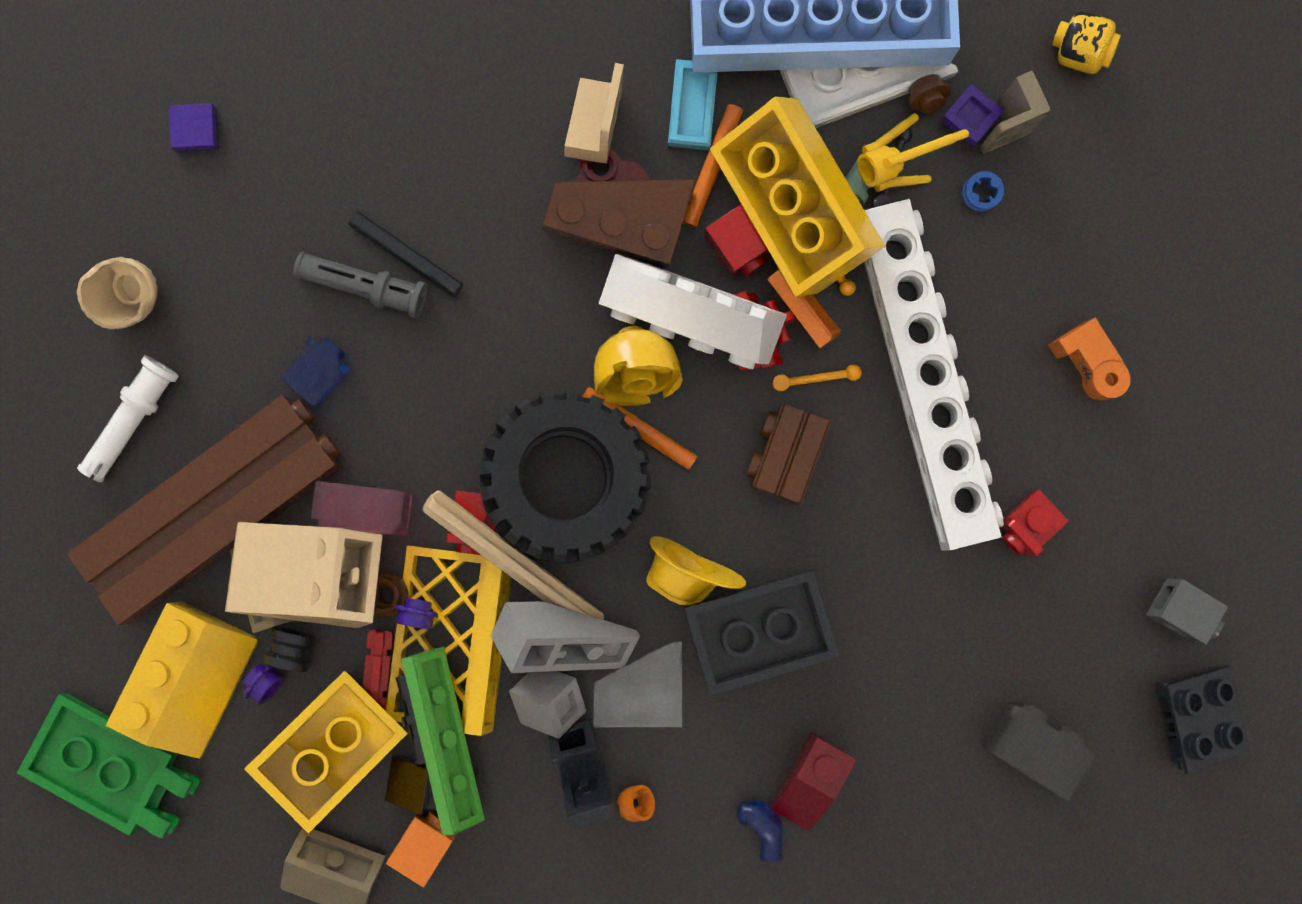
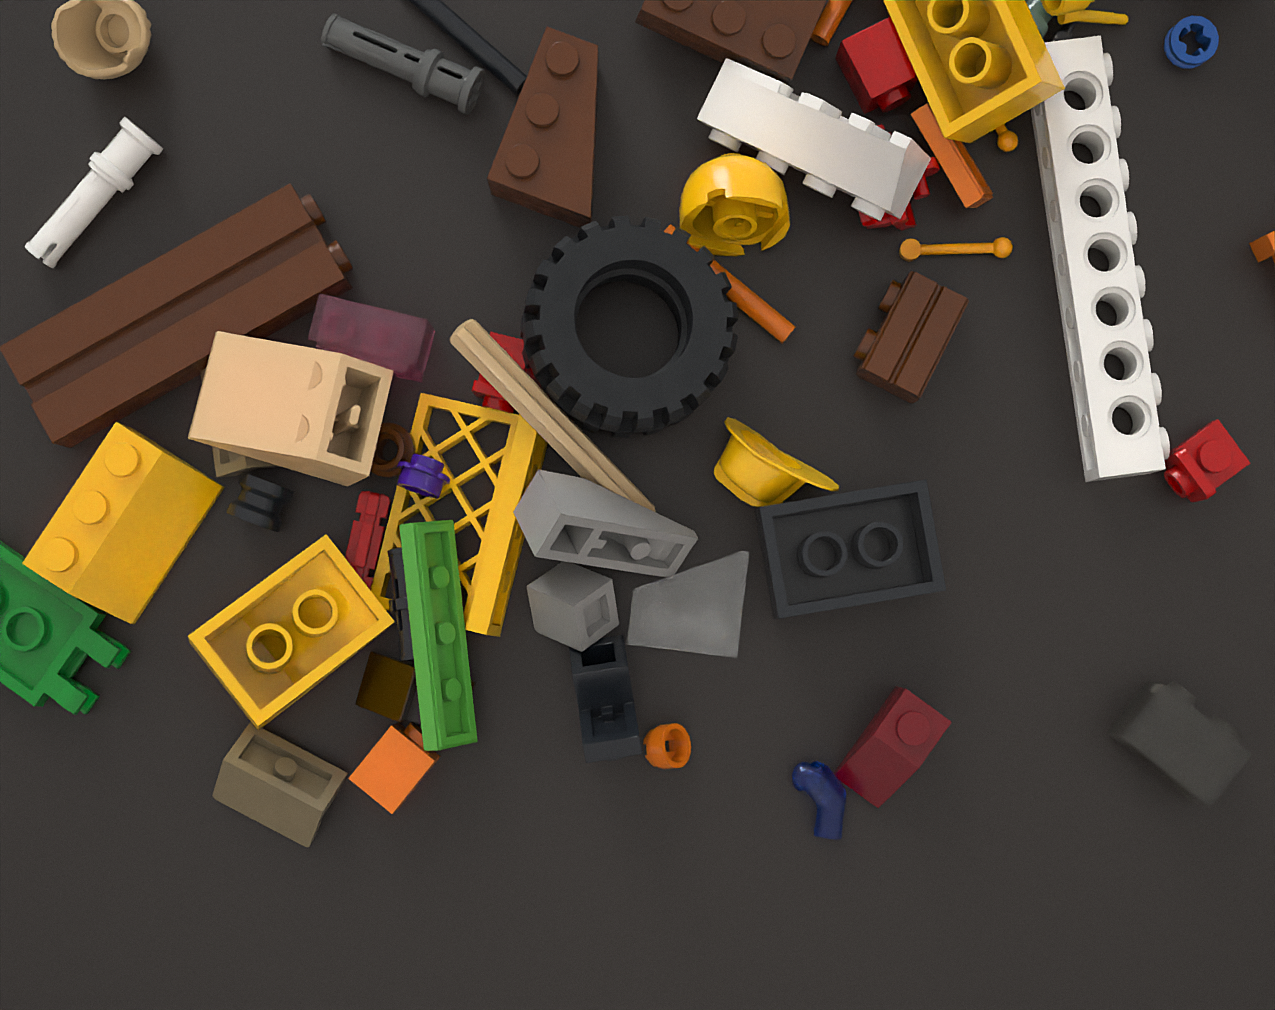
camera: 10 degrees right, 0 degrees up
dark purple plate [243,664,284,705] -> none
clear blue bracket [281,336,351,408] -> none
none -> reddish brown wedge [487,26,599,228]

